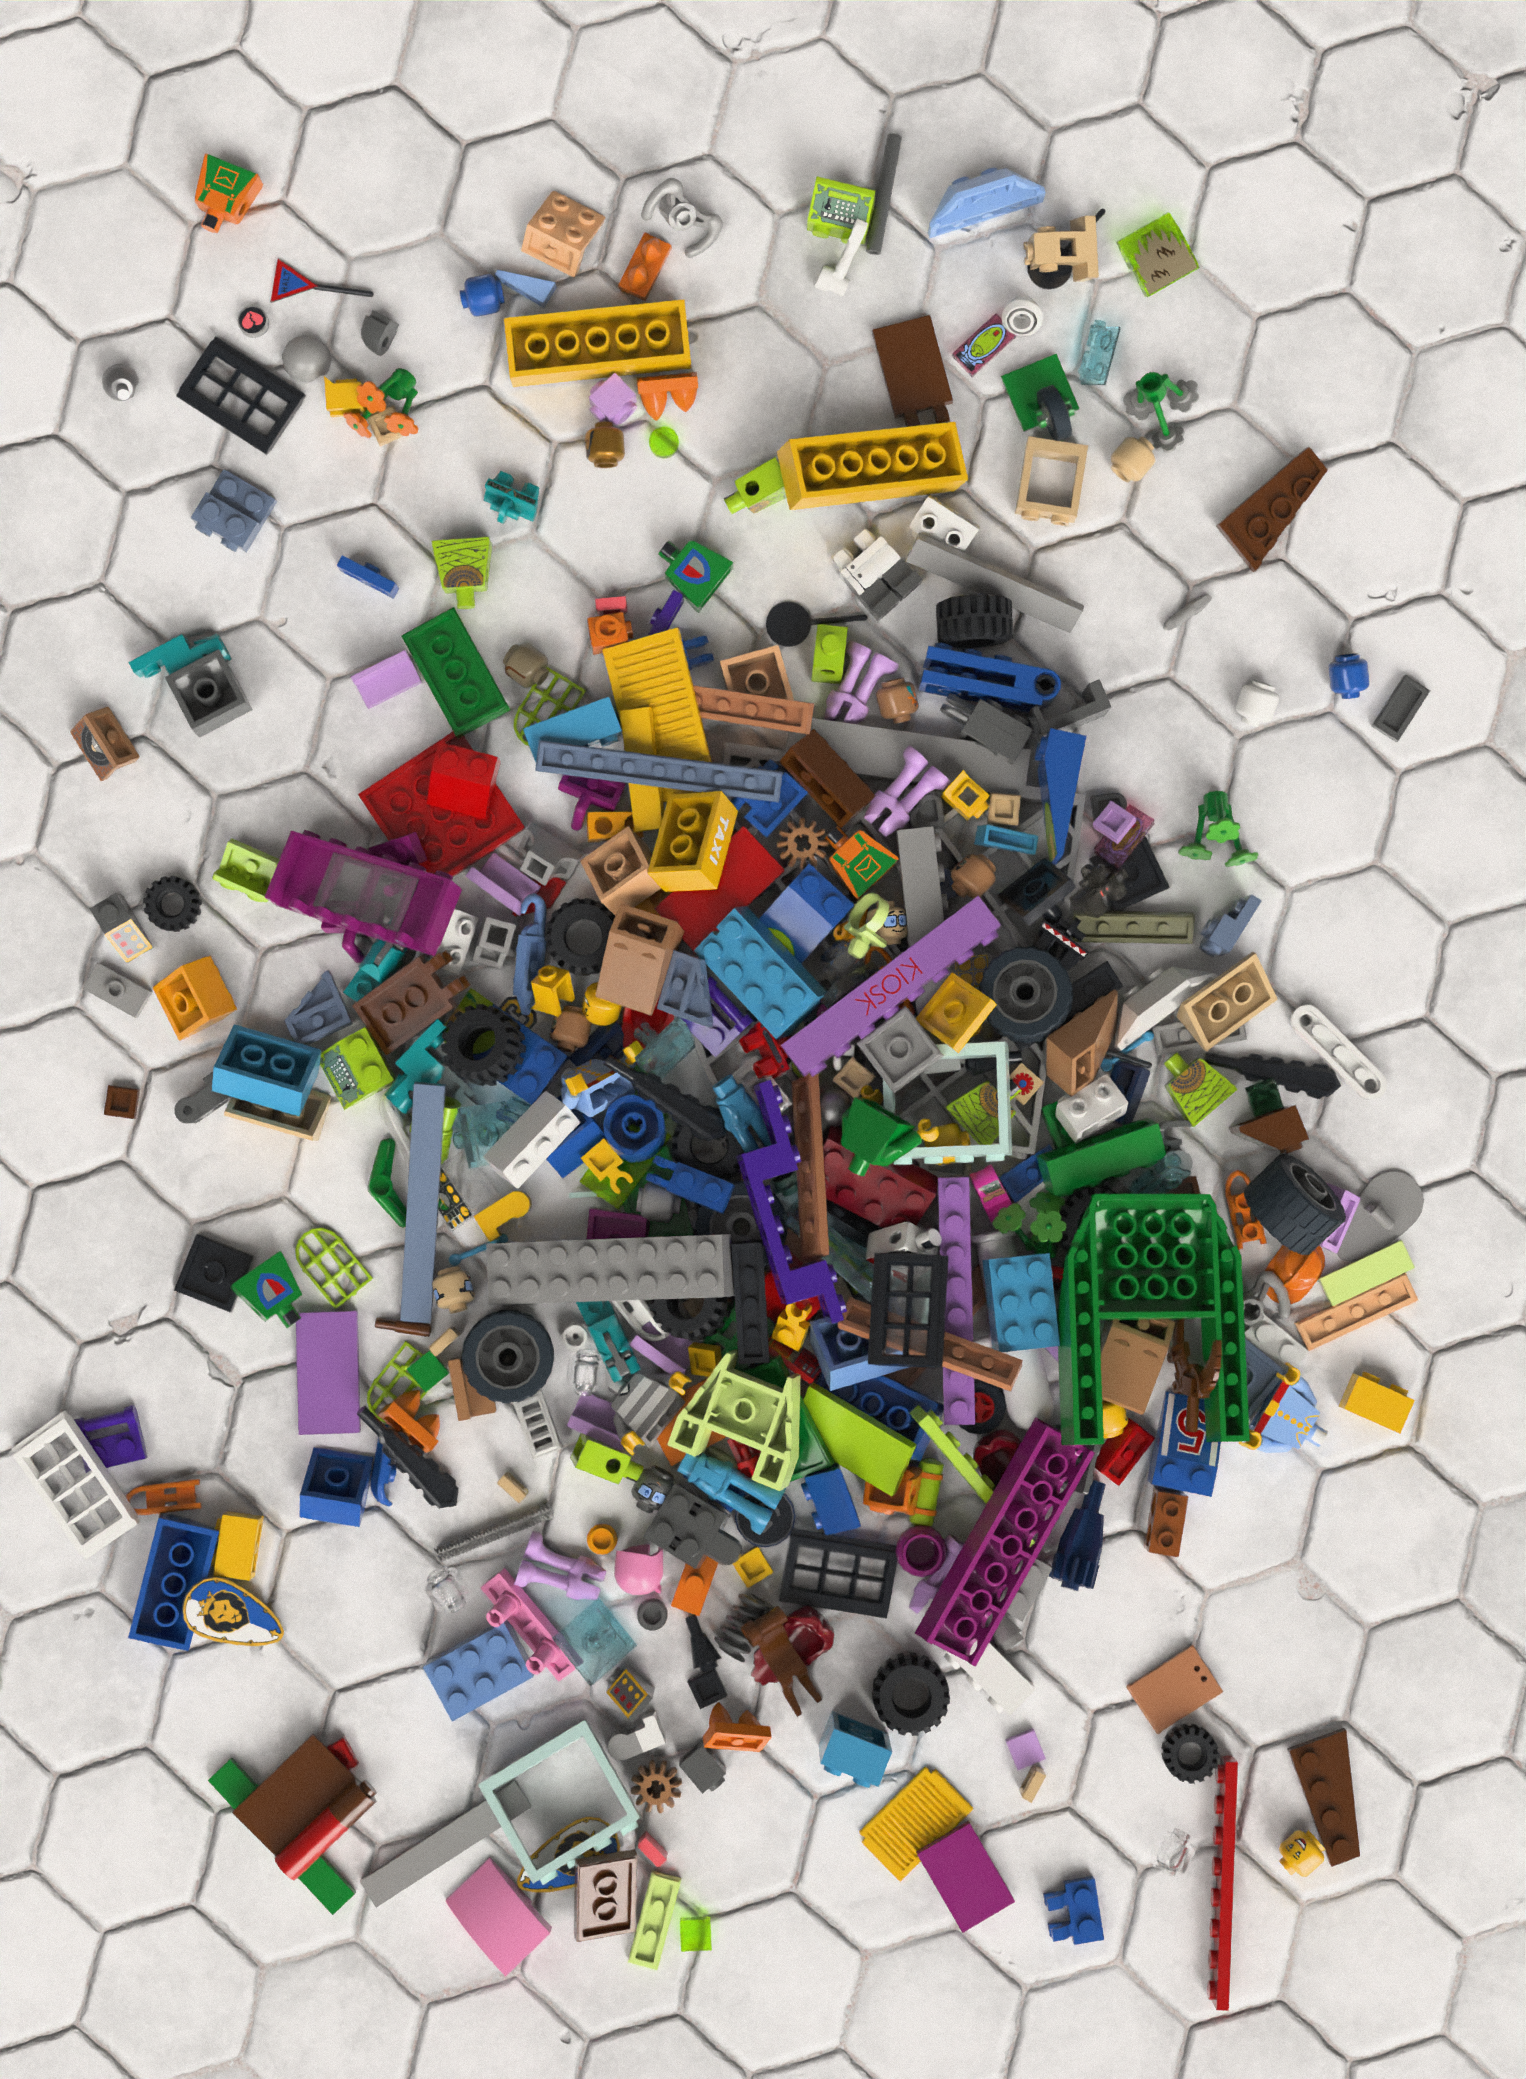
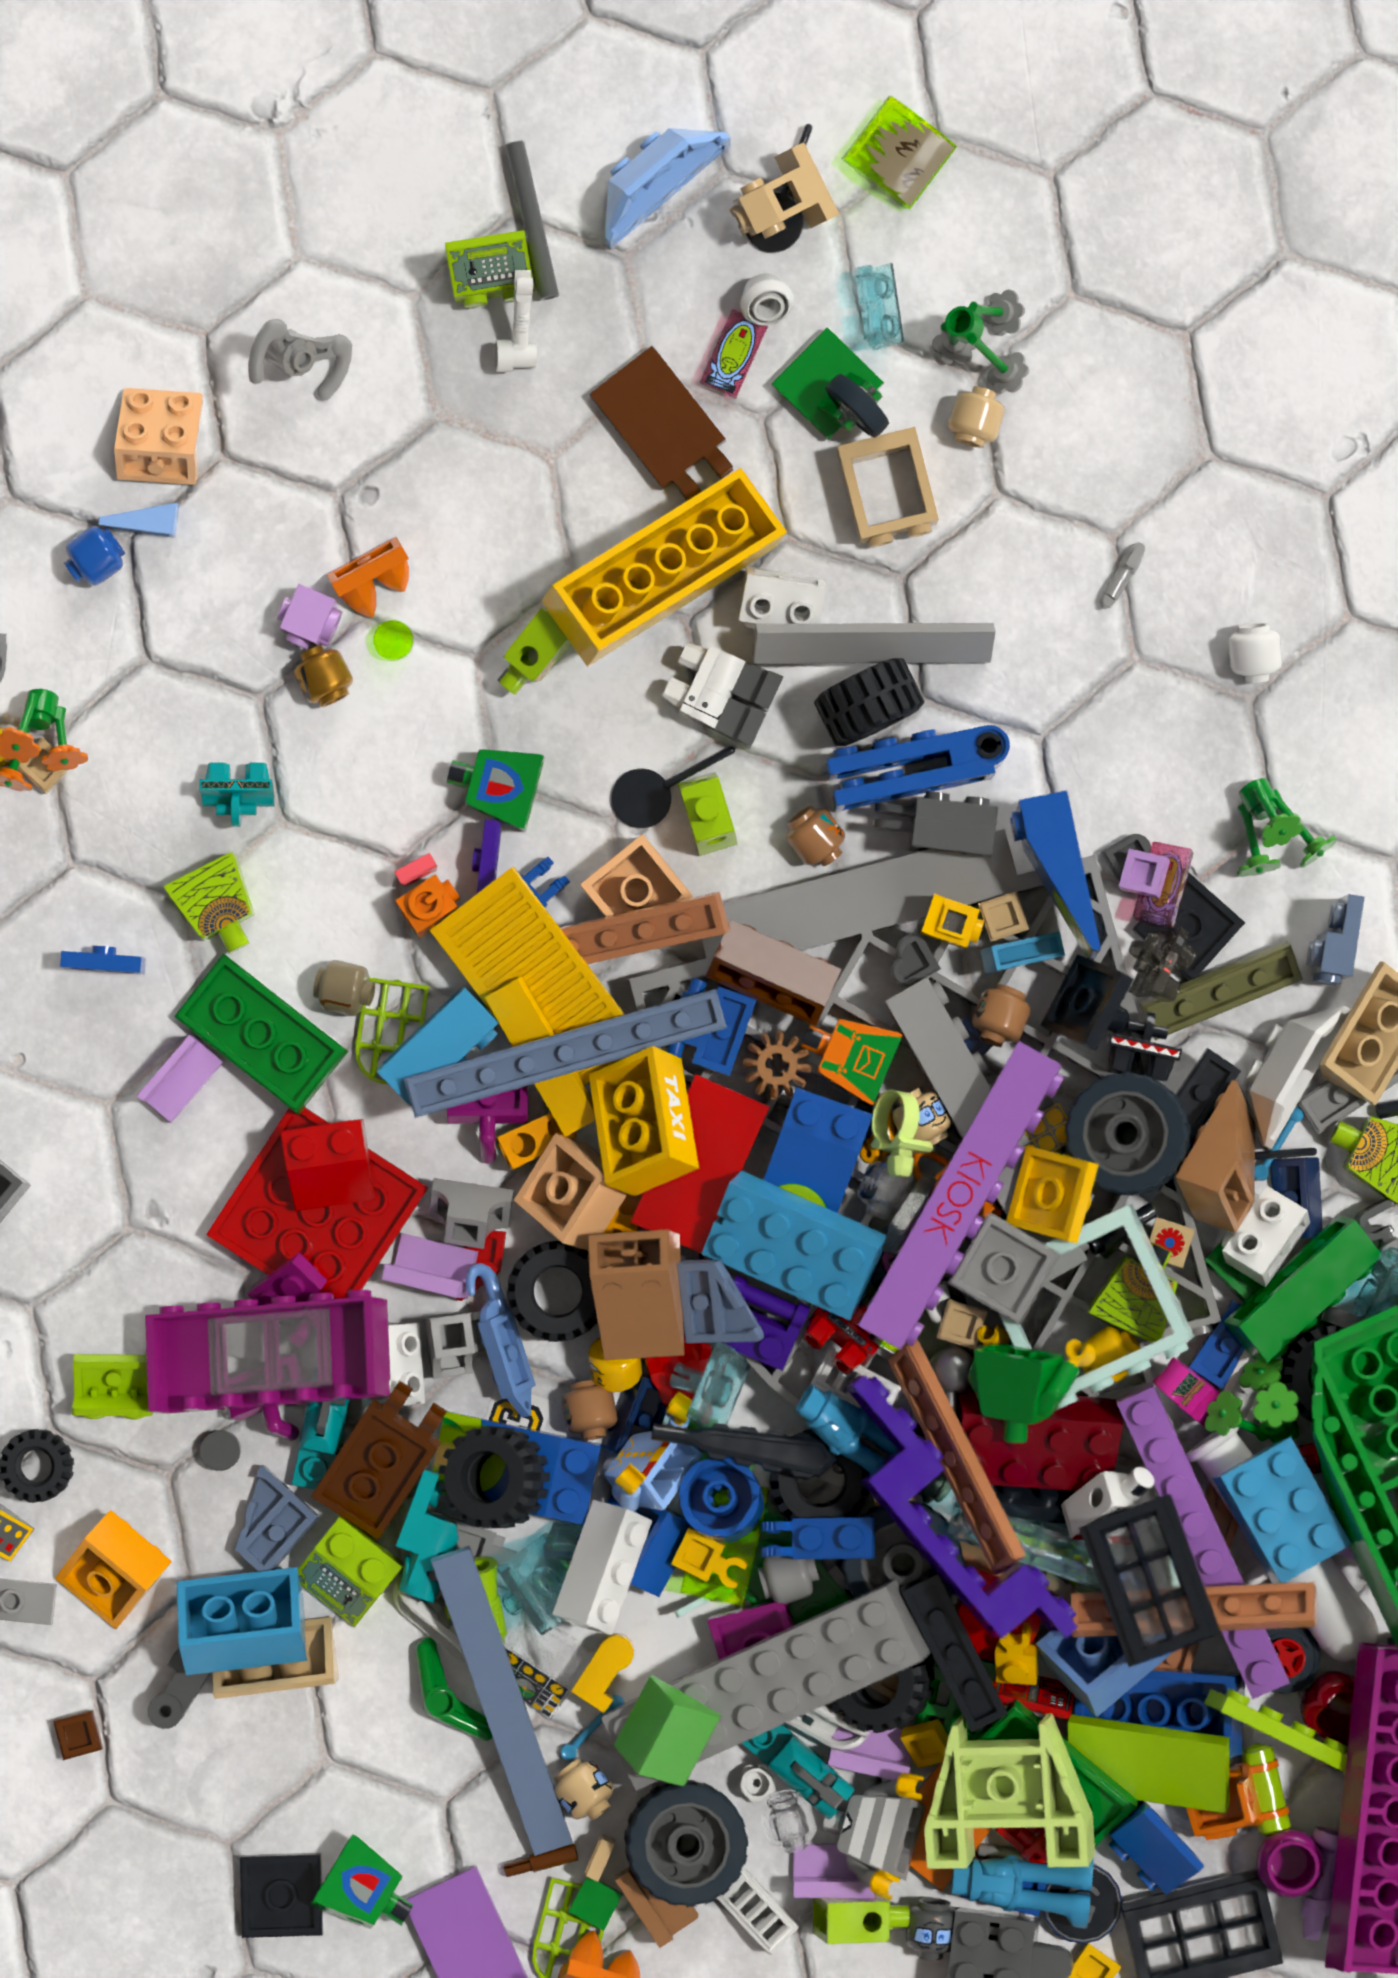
camera: 20 degrees left, 0 degrees up
lime window [295,1228,373,1309] -> none
yellow brick [504,299,692,387] -> none
yellow window [531,965,575,1017] -> none
orange tile [618,232,672,302] -> none
lavender piece [824,640,899,724] -> none
lavender piece [864,745,951,837] -> none
dark grey panel [1027,679,1111,742] -> none
reddish brown wing [1216,447,1328,572] -> none
blue head [1329,653,1369,699] -> none
none -> dark grey tile [200,1430,241,1471]
none -> bright green slope [614,1675,722,1786]

